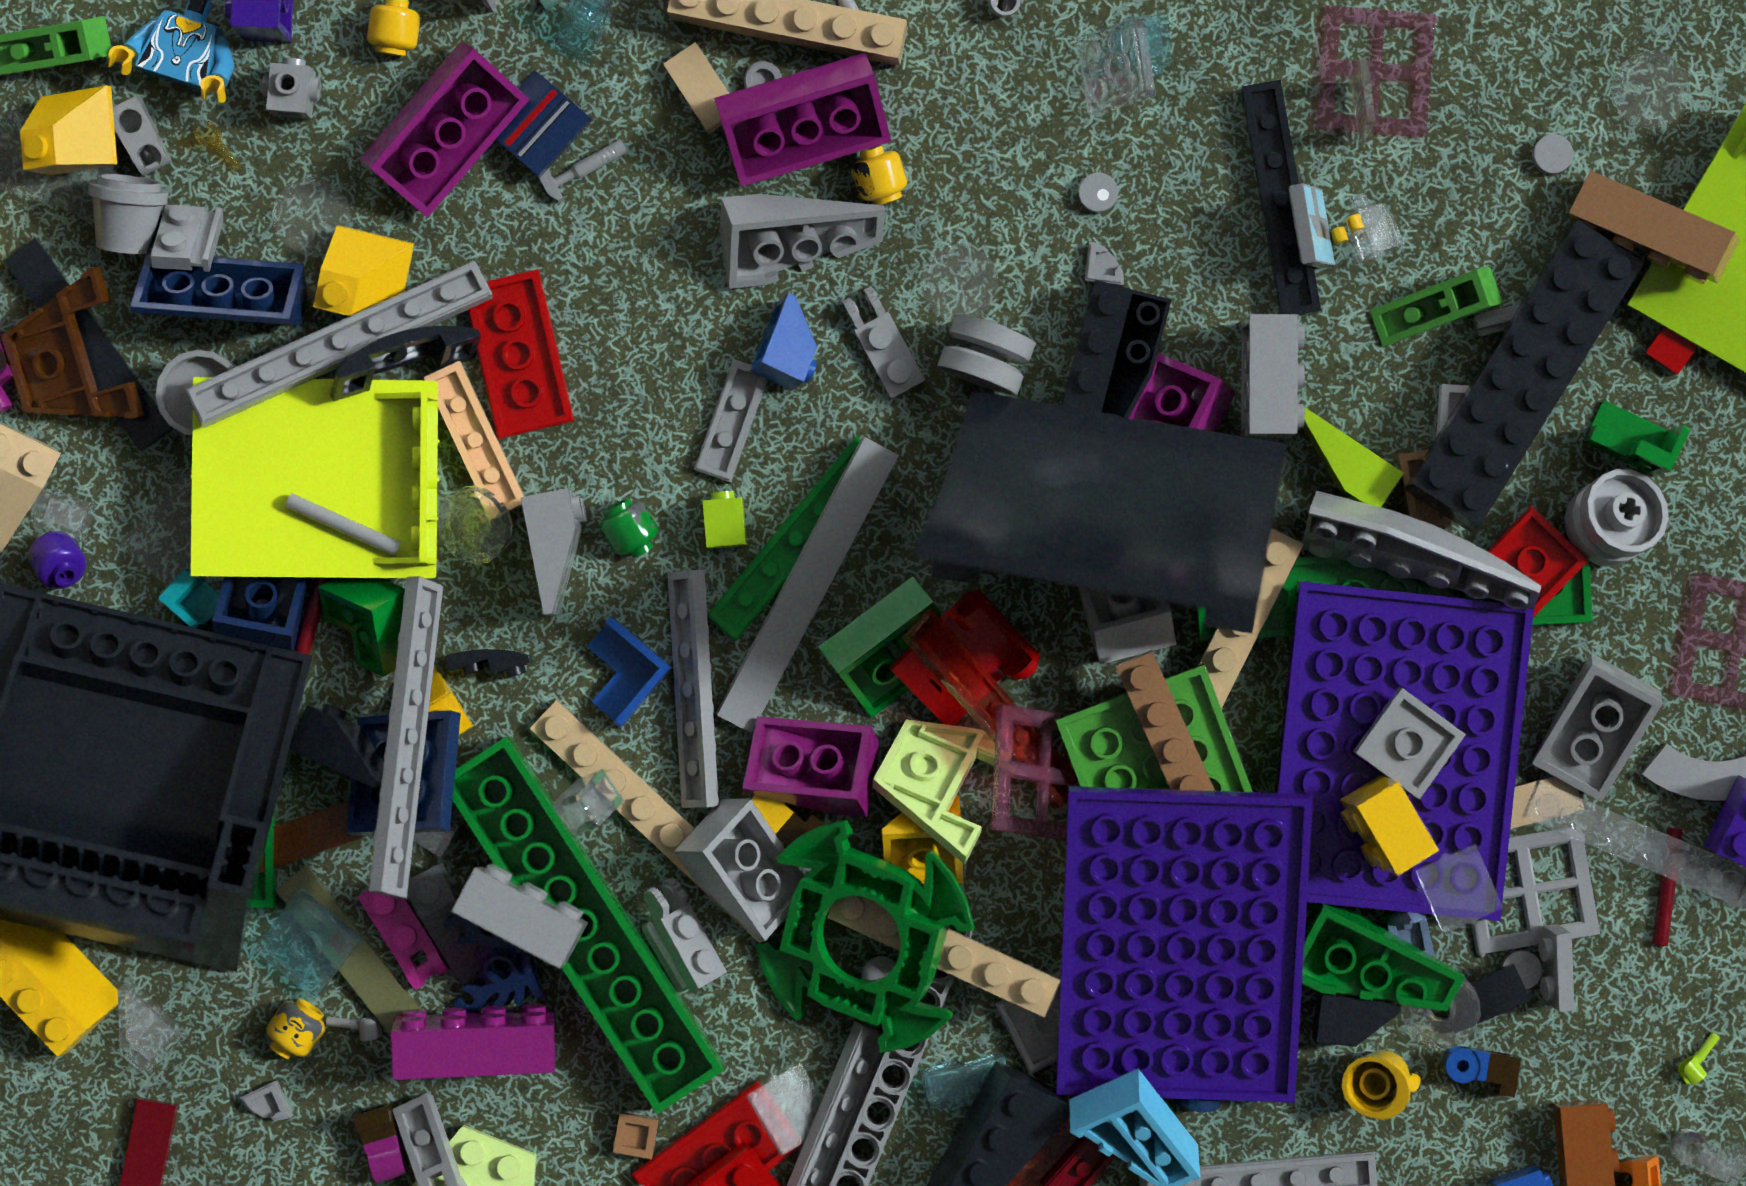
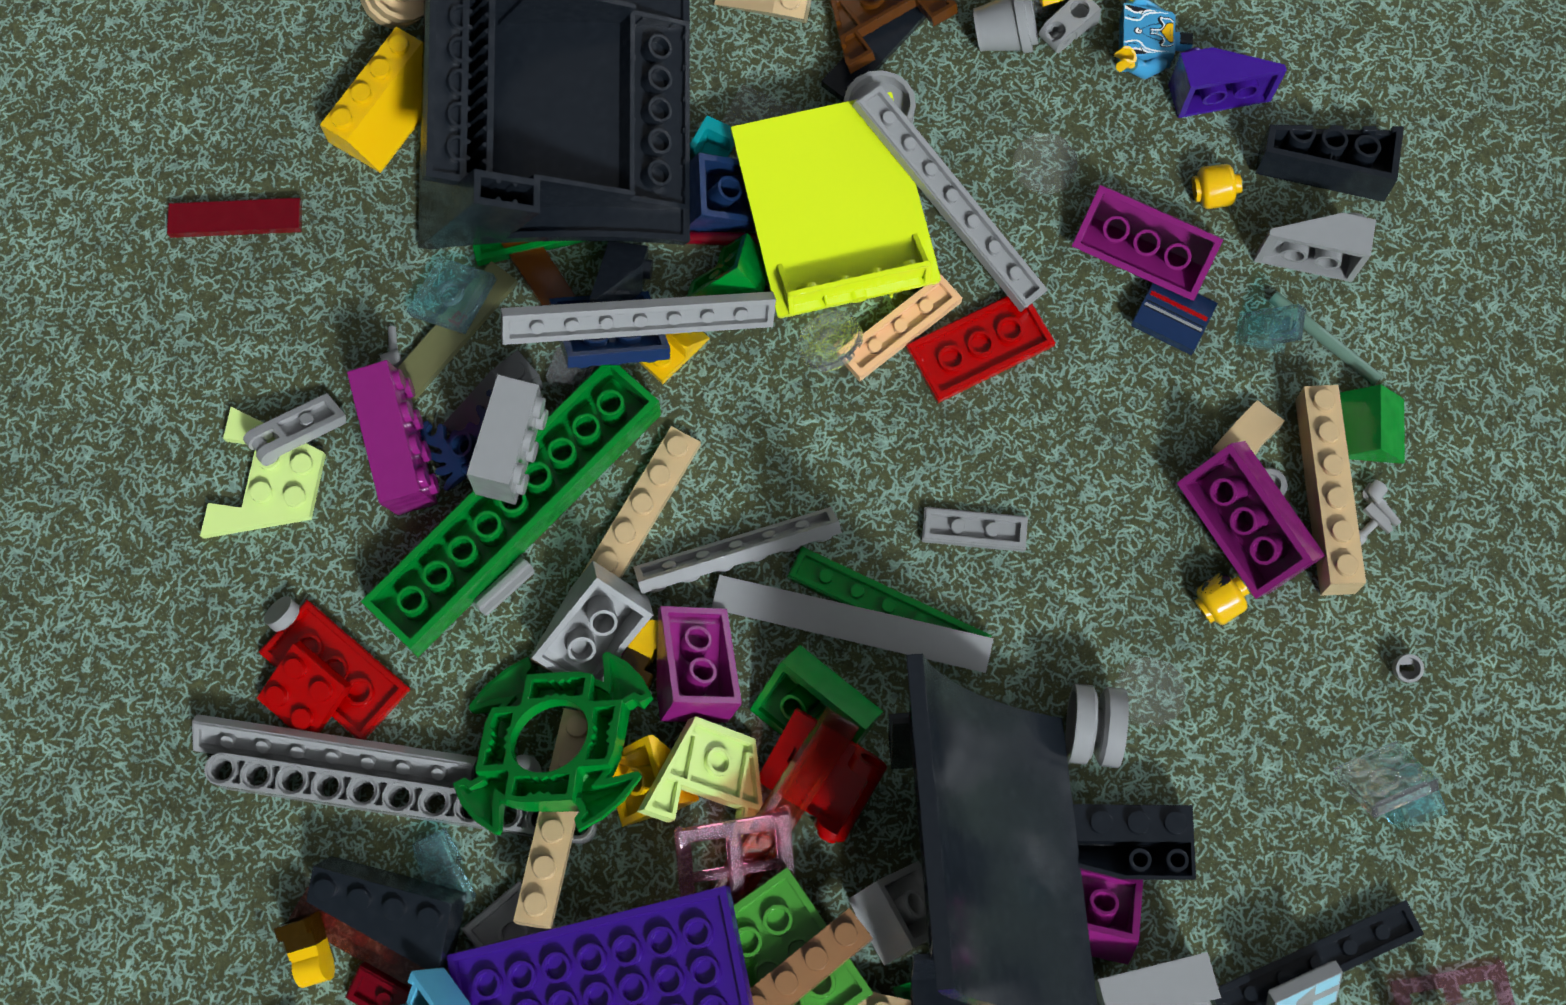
camera: 75 degrees right, 15 degrees down
dark purple head [28,531,87,590] -> none
clear brick [31,488,97,541] -> none
clear slope [118,981,188,1073] -> none
dark blue slope [130,252,307,325] -> none
light grey plate [150,205,223,272] -> none
clear yellow hand [194,121,242,172] -> none
light grey tile [240,1080,294,1120] -> none
light grey brick [262,58,321,119] -> none
yellow head [266,998,325,1059] -> none
light grey bar [285,493,402,557] -> none
yellow slope [313,225,414,316] -> none
black slope [330,326,481,401] -> none
leg [352,1102,409,1184] -> none
dark pink plate [357,890,450,990] -> none
black slope [445,649,533,679] -> none
light grey slope [521,488,587,617] -> none
light grey piece [539,139,628,203] -> none
clear brick [552,769,624,836] -> none
blue panel [587,616,673,728] -> none
green head [600,497,659,558] -> none
medium nougat plate [613,1112,660,1159] -> none
light grey hinge [643,877,727,992] -> none
lime brick [702,491,747,549] -> none
light grey wedge [720,194,885,289] -> none
clear piece [746,1062,822,1156] -> none
slope [750,293,817,391] -> none
light grey hinge [842,286,926,400] -> none
light grey tile [1078,172,1118,213] -> none
light grey tile [1084,242,1124,286] -> none

